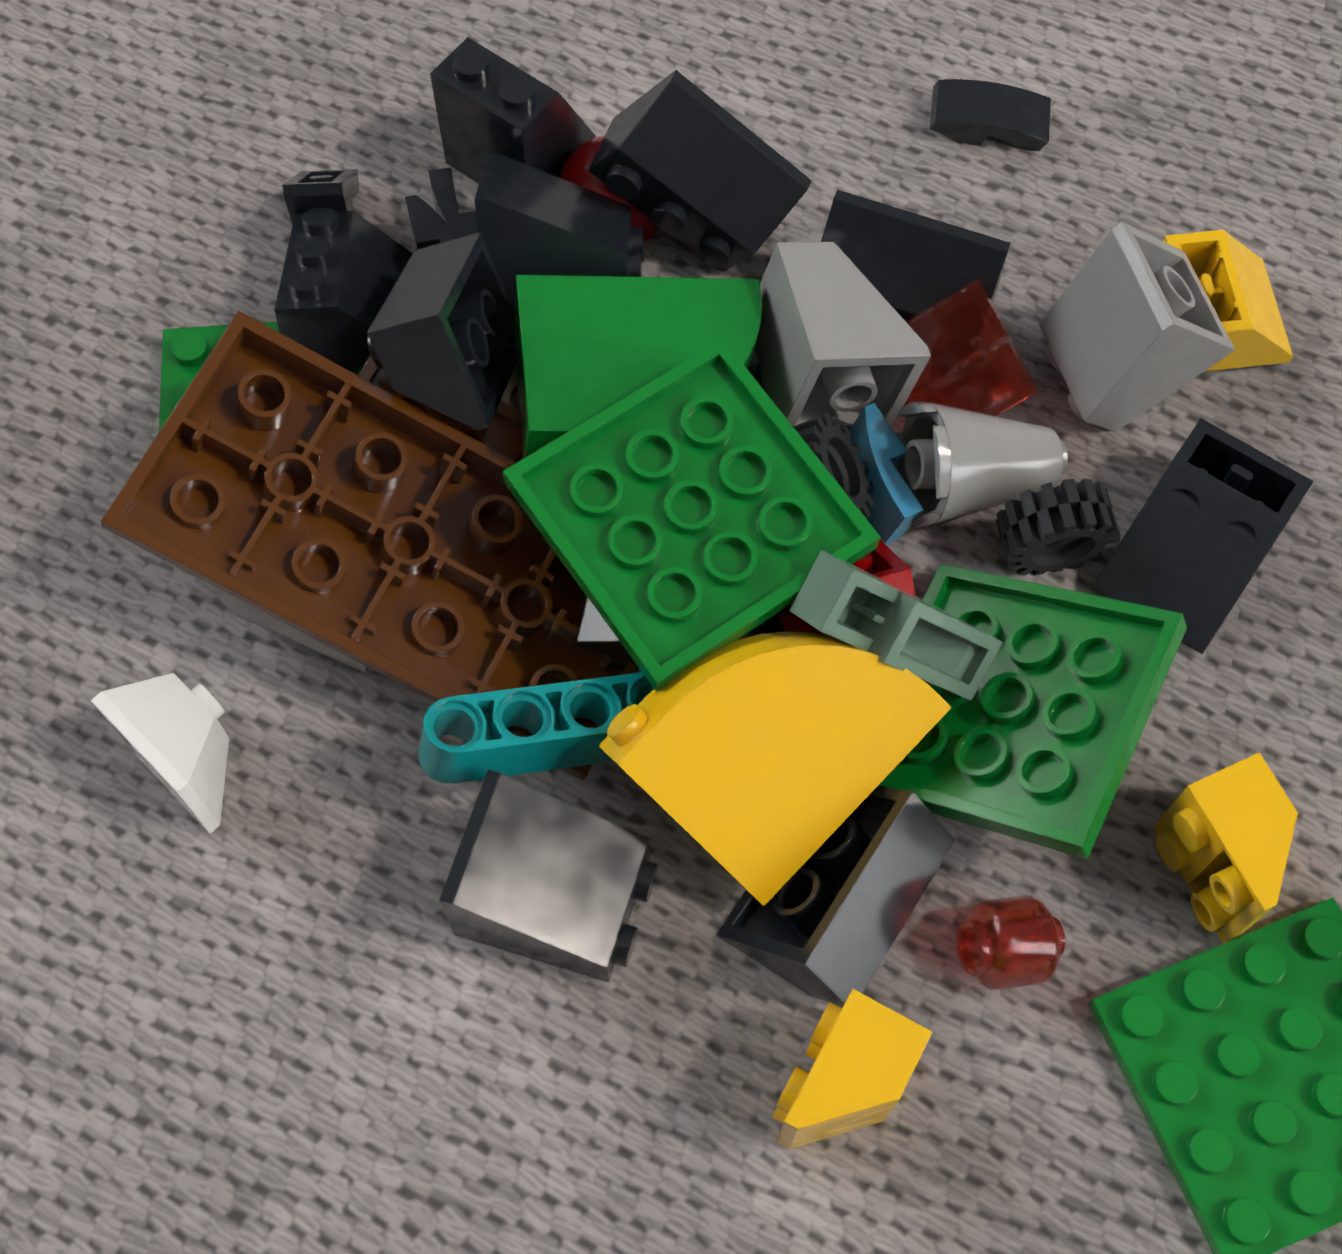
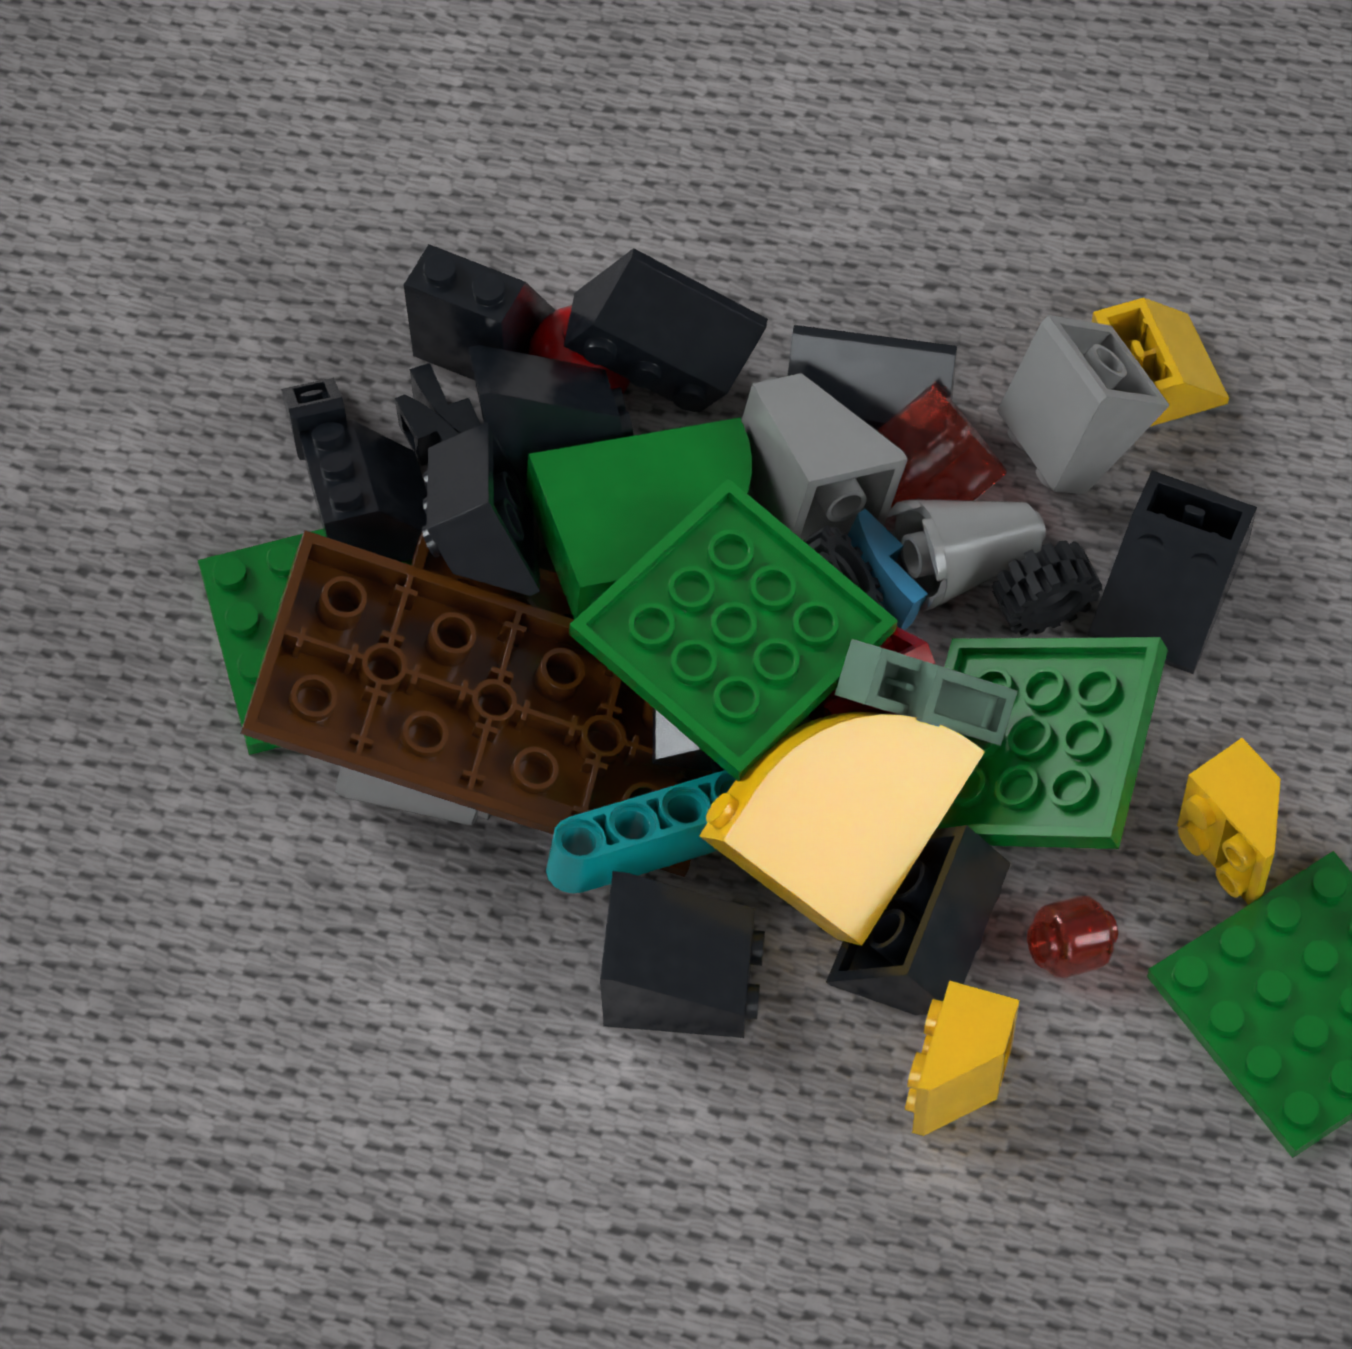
camera: 10 degrees left, 5 degrees down
white slope [91,673,229,834] -> none
black slope [930,79,1051,152] -> none

